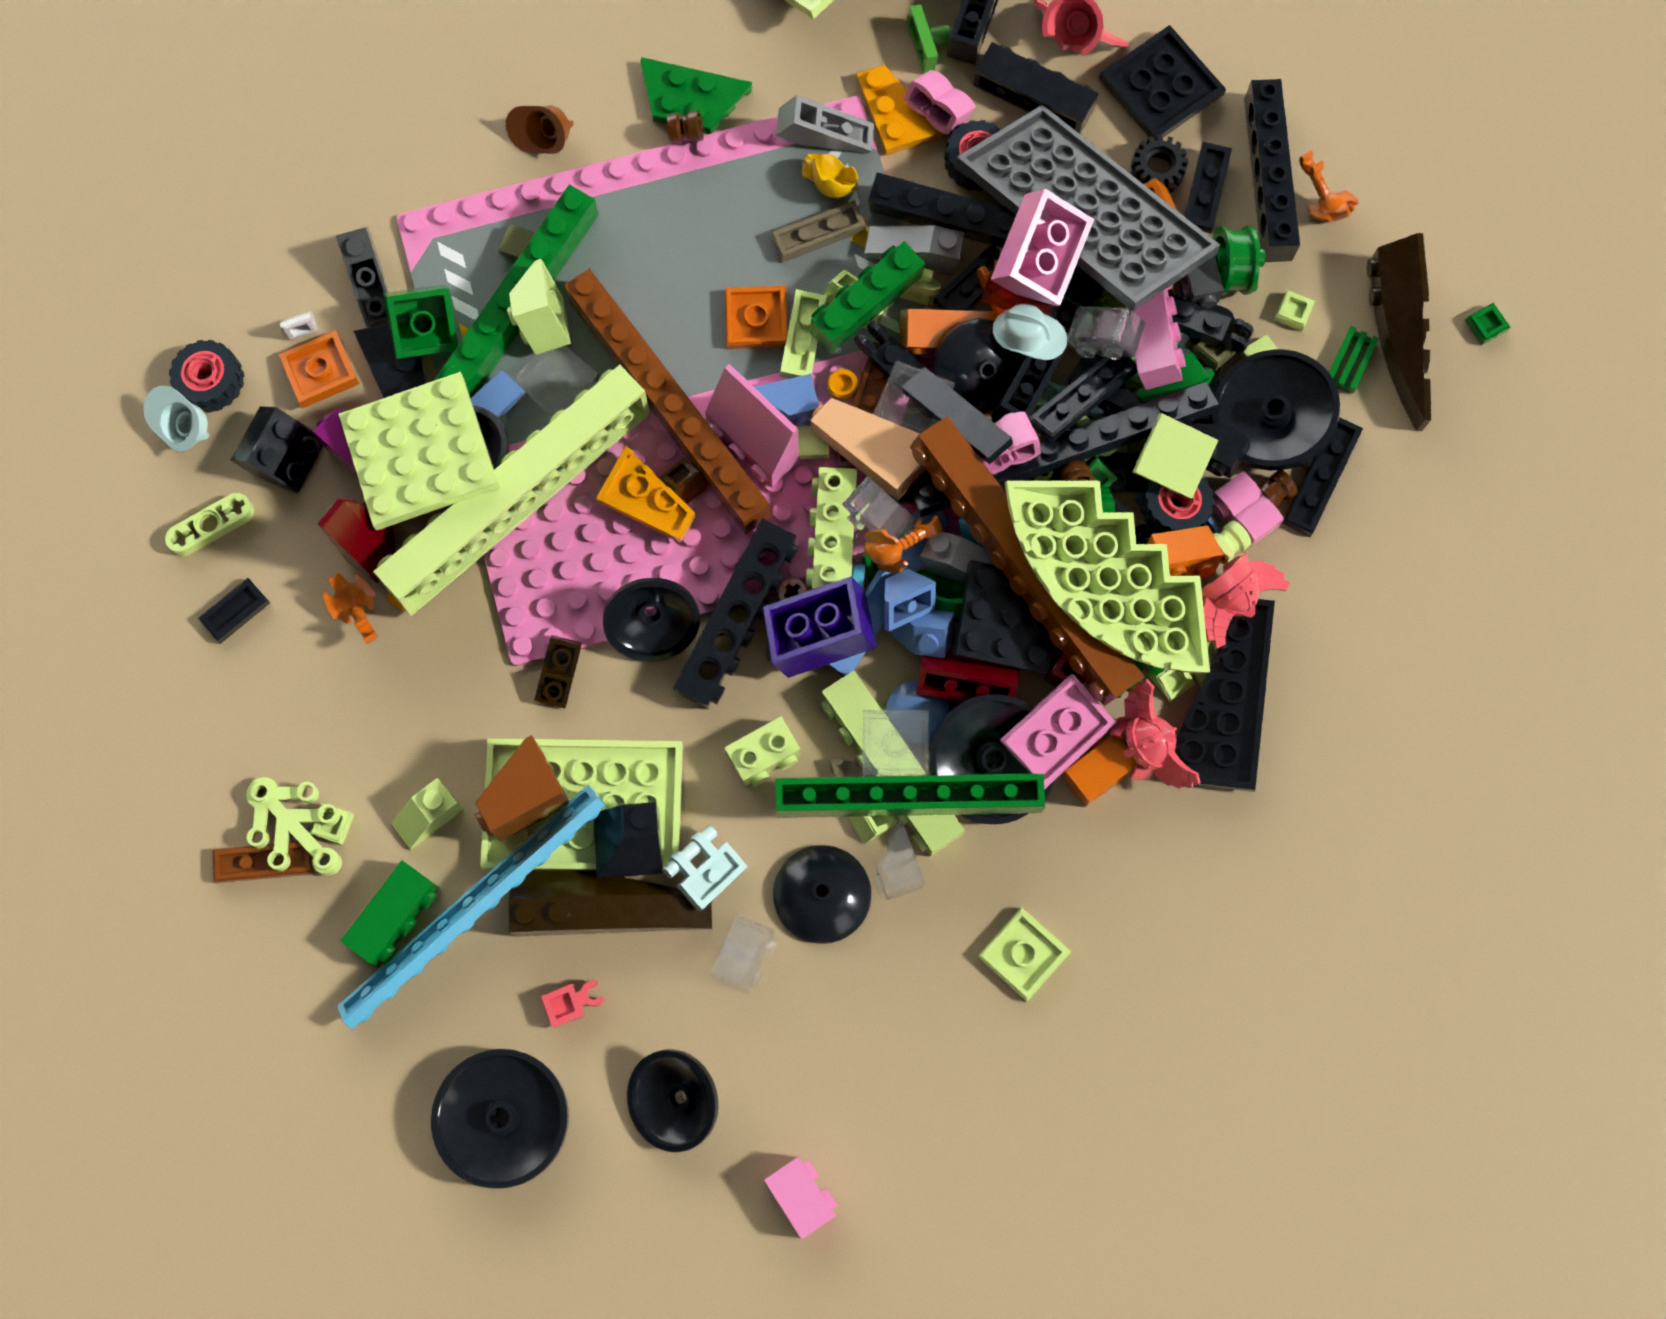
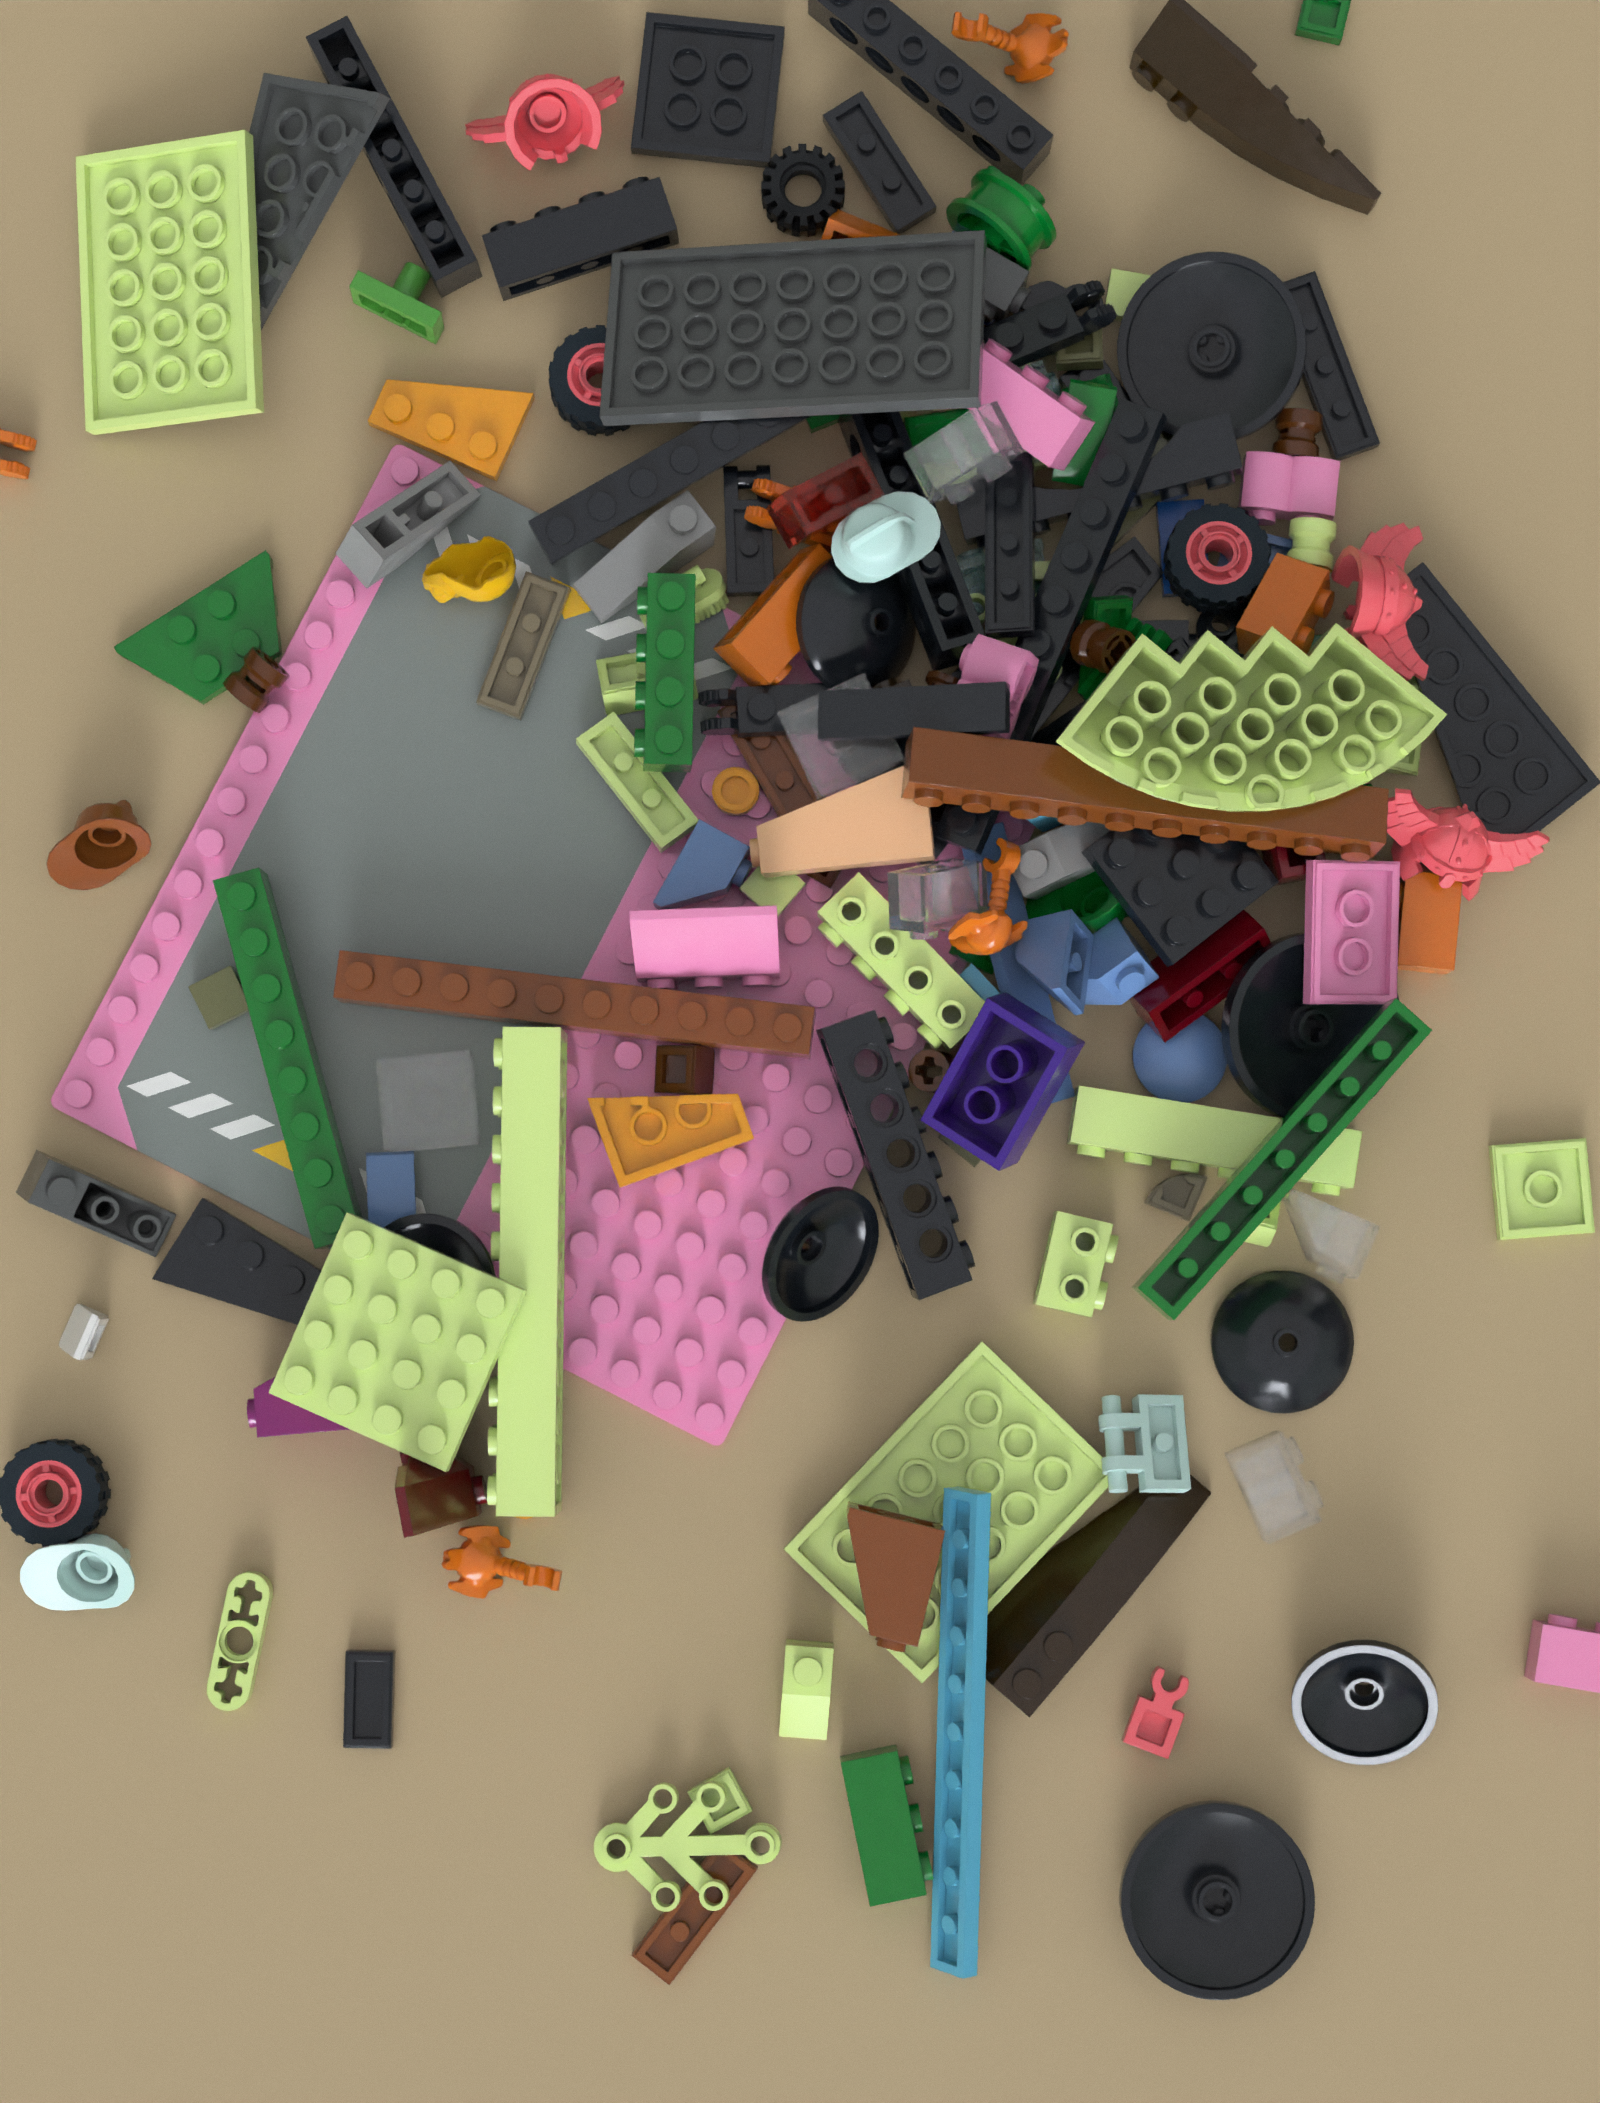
camera: 45 degrees left, 10 degrees up
black slope [231,406,323,494] -> none
orange plate [278,330,360,409] -> none
green slope [383,284,458,359] -> none
yellowish green slope [507,259,571,355] -> none
dark brown slope [534,635,582,709] -> none
black slope [594,802,664,879] -> none
orange tile [725,285,788,349] -> none
clear tile [862,710,929,777] -> none
bright pink brick [903,70,976,135] -> none
bright pink slope [990,189,1094,306] -> none
yellowish green tile [1133,413,1218,499] -> none
yellowish green tile [1274,290,1315,331] -> none
green tile [1329,326,1379,394] -> none

